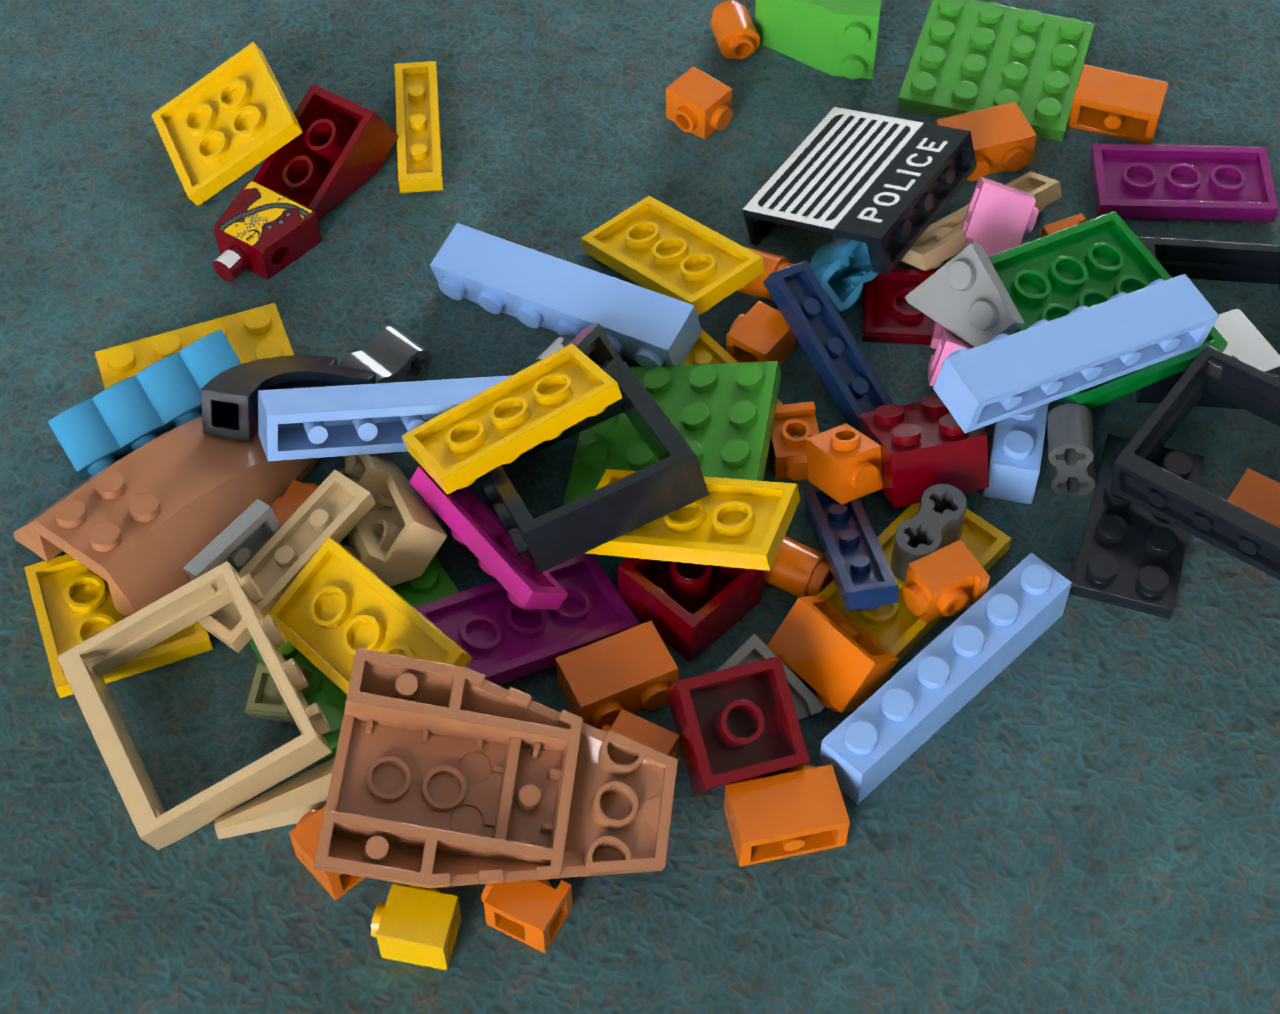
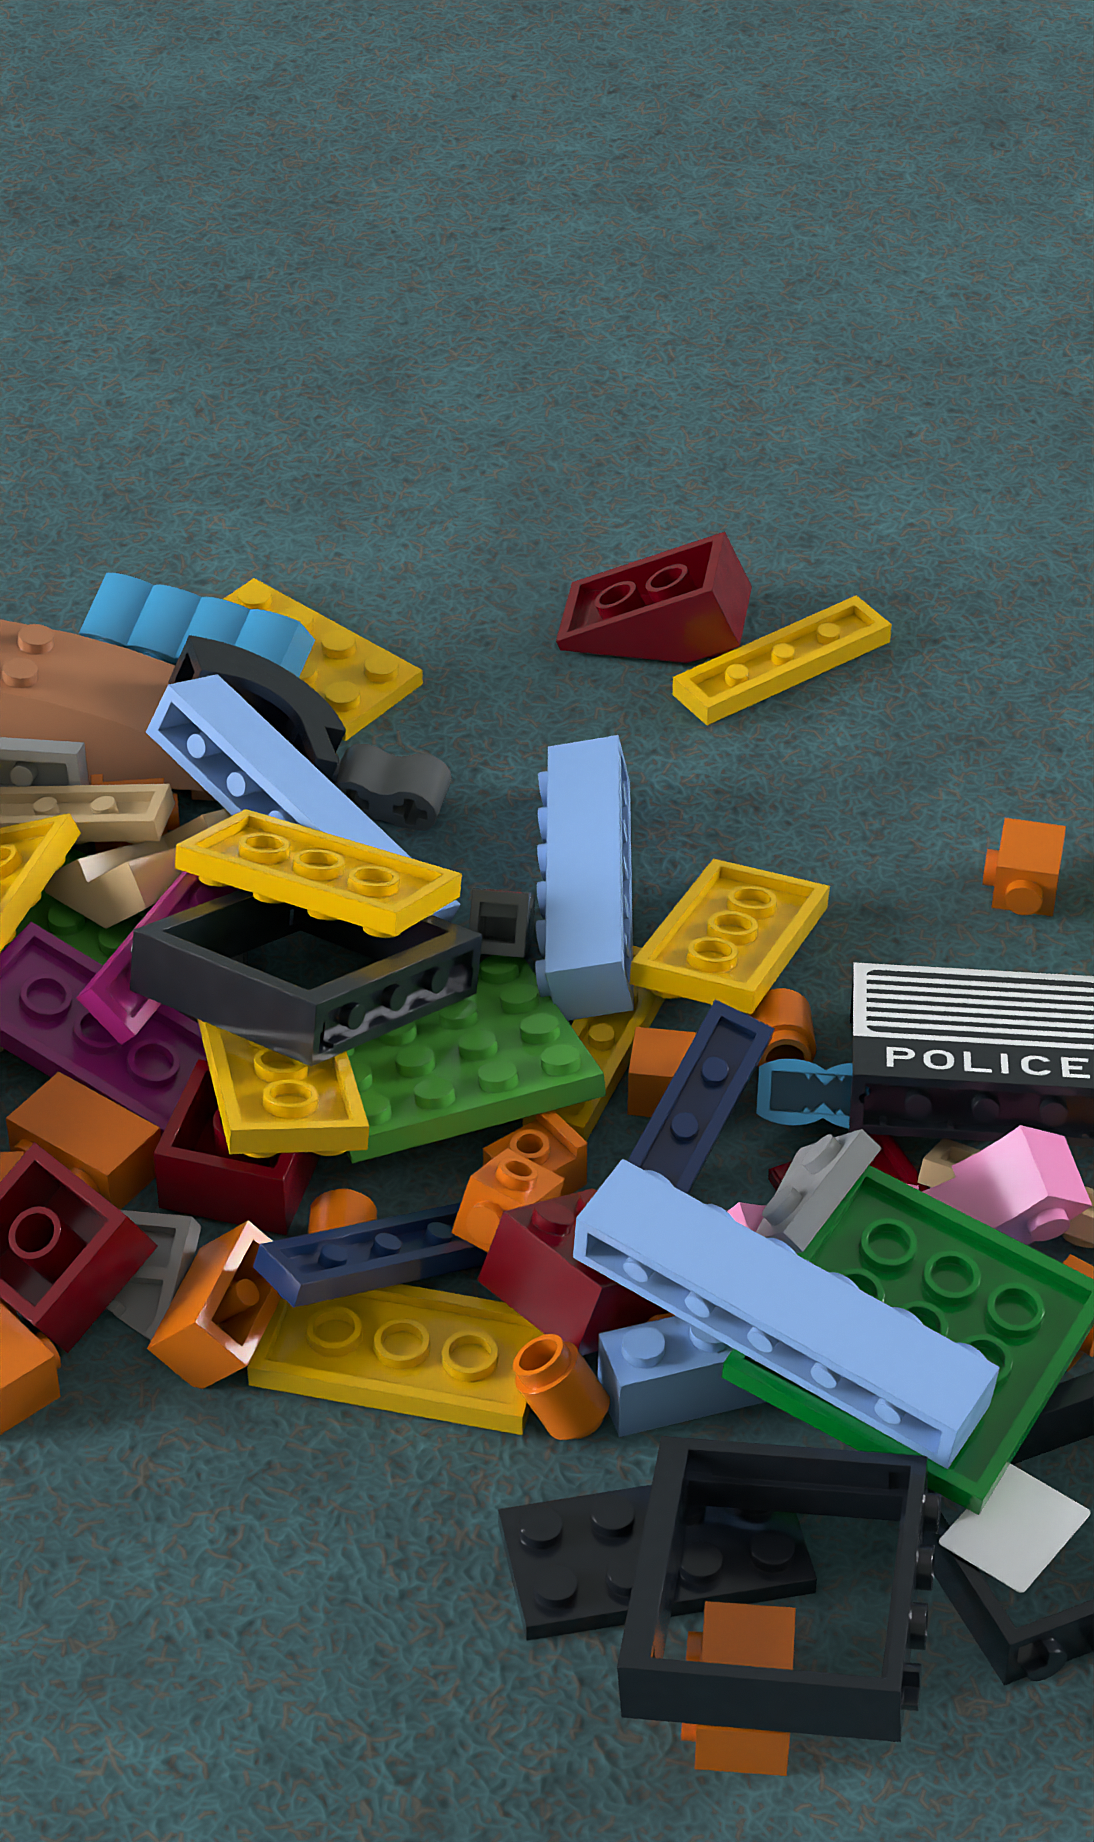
camera: 60 degrees right, 10 degrees down
yellow plate [151,42,303,206] -> none
dark red torso [213,180,322,282] -> none
light blue brick [818,552,1072,804] -> none
dark grey axle [891,484,967,582] -> none
orange brick [903,539,990,623] -> none
dark grey axle [1047,404,1096,496] -> none
none -> orange brick [513,1334,610,1440]

